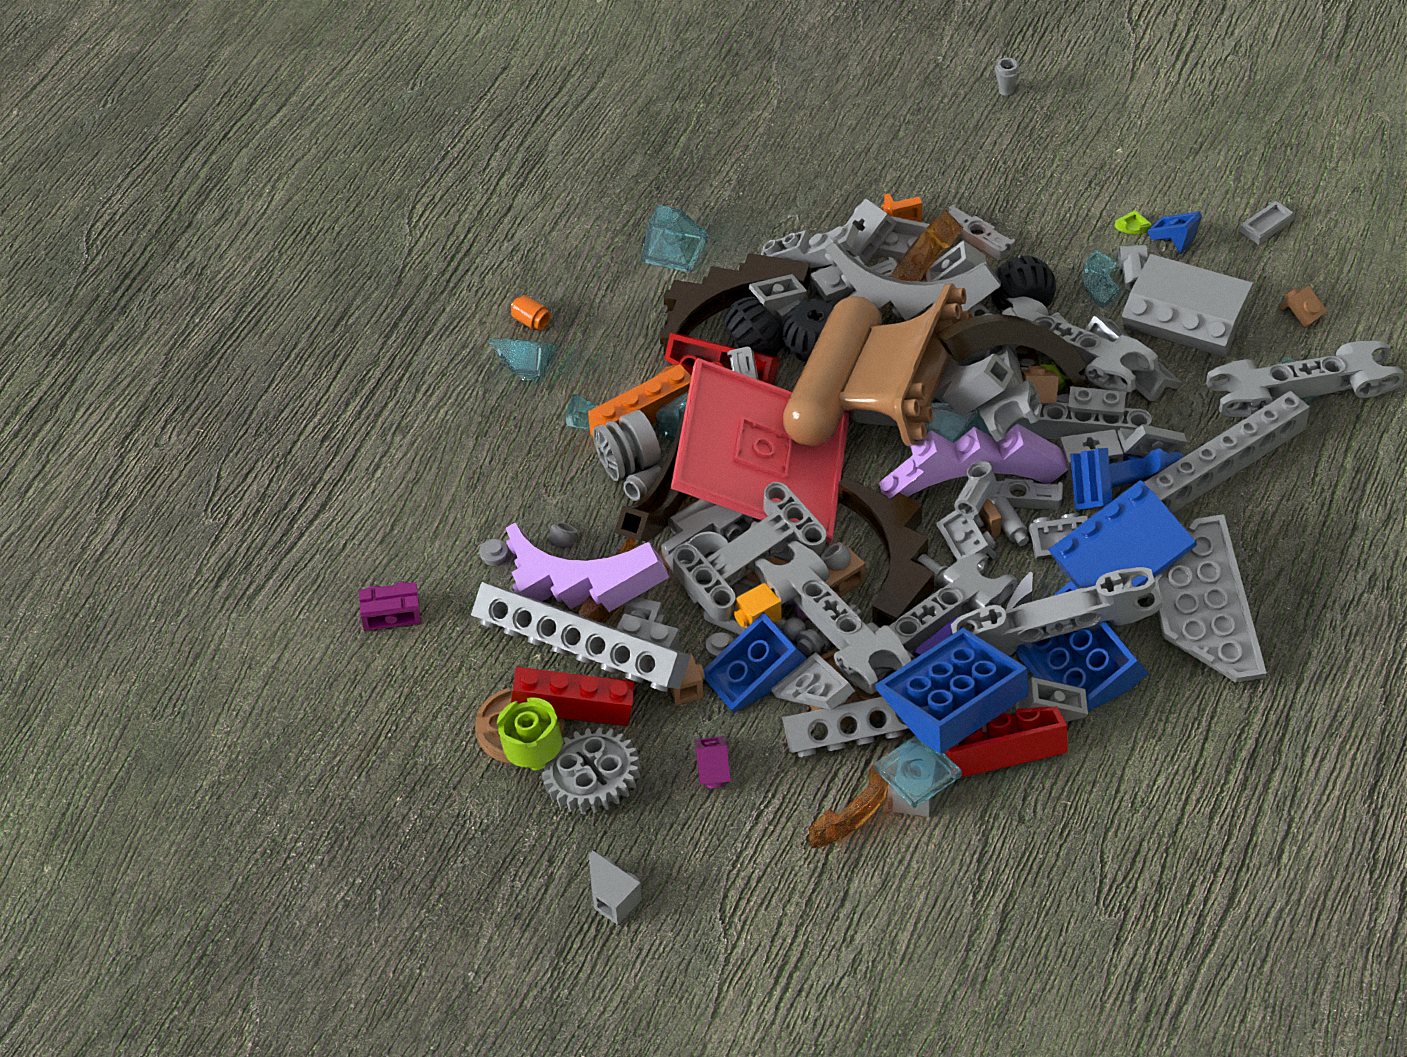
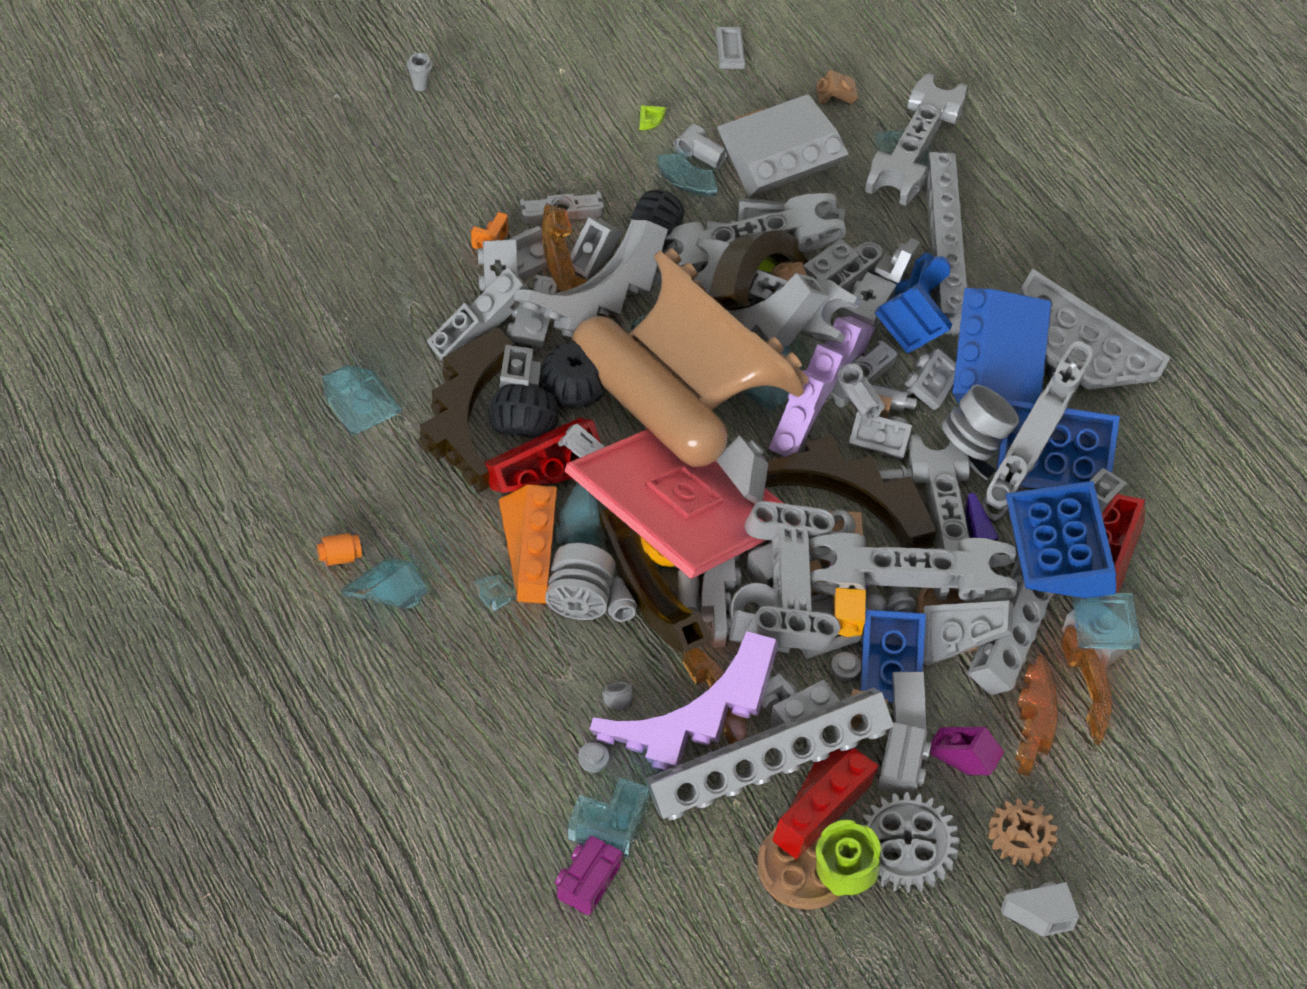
camera: 60 degrees left, 5 degrees up
blue slope [1147,211,1202,254] -> none
none -> clear light blue brick [568,778,650,858]
none -> light grey slope [717,435,768,504]
none -> light grey brick [877,722,931,797]
none -> light grey tile [892,672,927,731]
none -> light grey wheel [942,384,1019,460]
none -> medium nougat gear [988,798,1058,867]
none -> clear orange slope [1015,654,1058,776]

